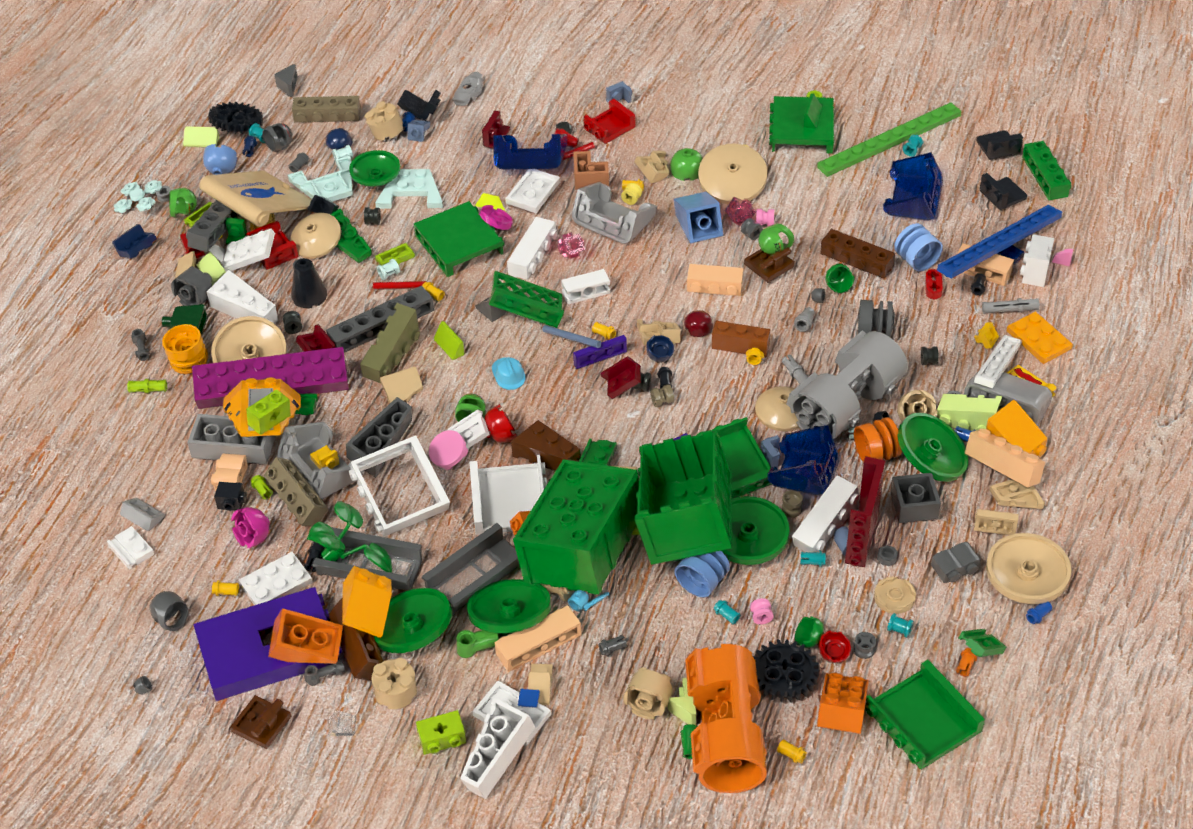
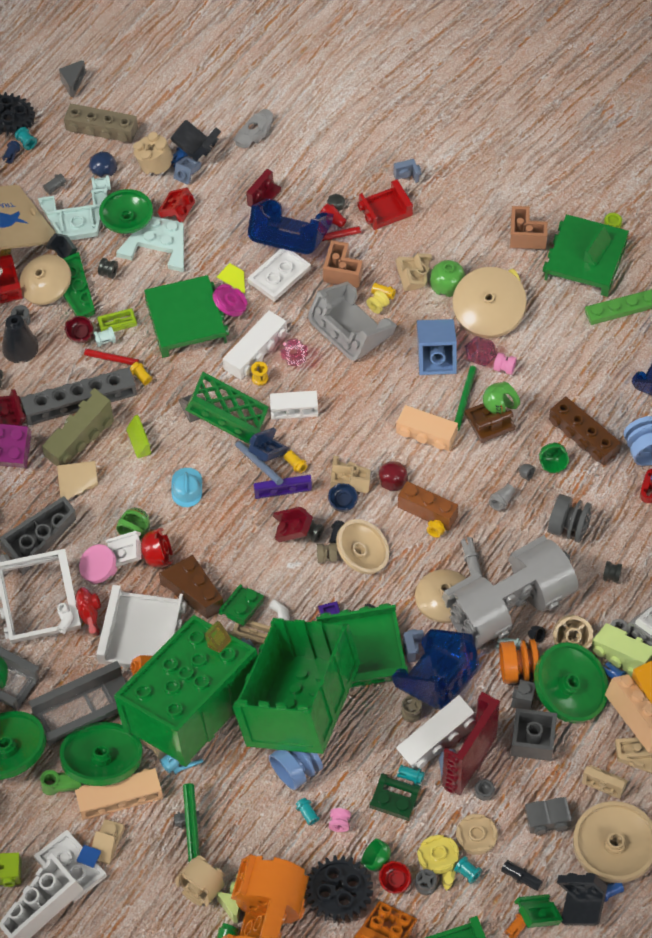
camera: 15 degrees right, 10 degrees up
dark grey helmet [263,123,293,151] -> none
green dish [721,496,789,565] -> none
dark grey wheel [741,218,763,240] -> none
none -> white arm [57,603,74,634]
none -> dark red hair [64,316,94,344]
none -> red animal [75,587,101,636]
none -> red bracket [157,187,195,222]
none -> green axle [183,783,200,862]
none -> clear yellow slope [205,621,231,653]
none -> dark blue bracket [248,428,288,462]
none -> yellow bush [251,362,268,386]
none -> white arm [269,599,290,620]
none -> tan dish [336,519,389,574]
none -> dark green plate [370,773,421,821]
none -> light yellow tile [417,835,460,874]
none -> light yellow bar [442,867,455,891]
none -> green bar [454,366,477,431]
none -> black axle [501,860,543,891]
none -> nougat brick [510,206,548,249]
none -> dark grey brick [511,680,536,710]
none -> black bracket [557,873,607,926]

